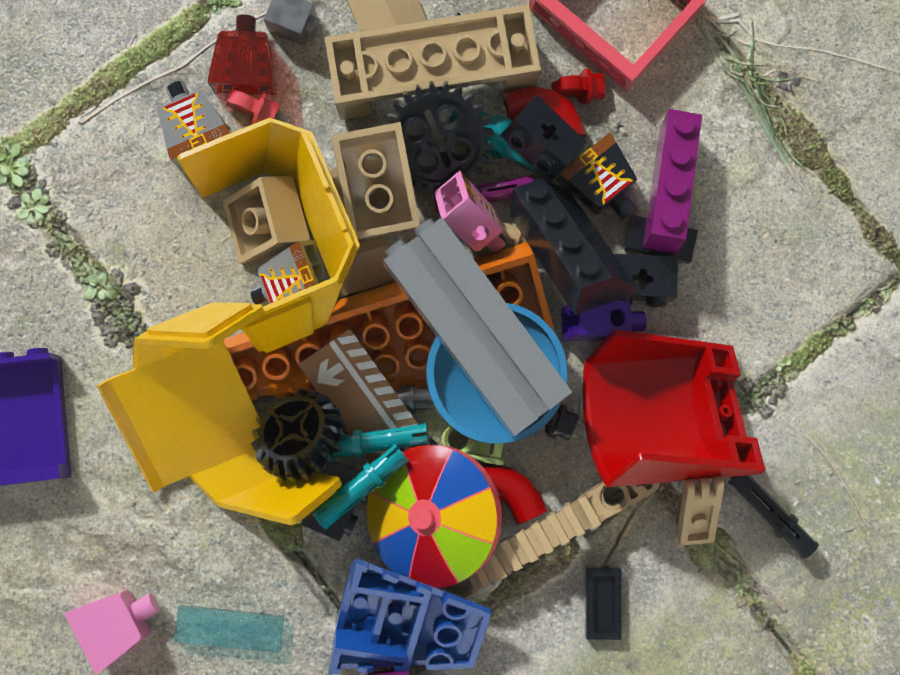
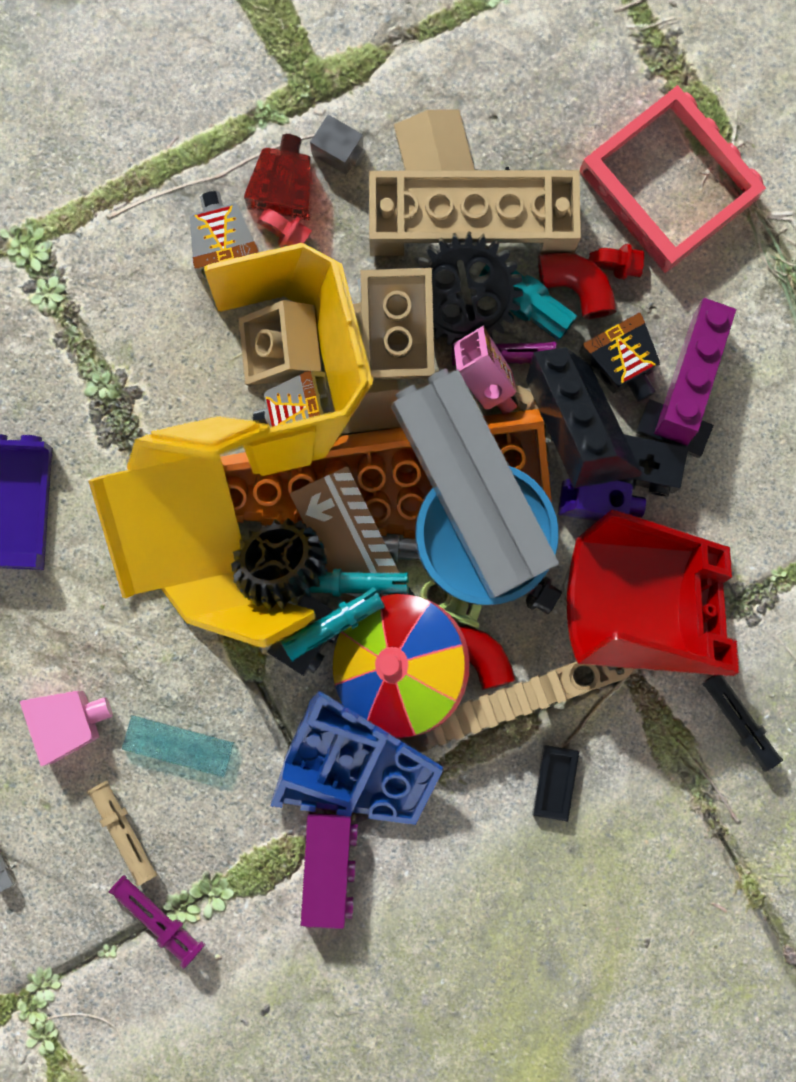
camera: 10 degrees right, 0 degrees up
black brick [500,95,587,182] -> none
tan hinge [677,476,724,546] -> none

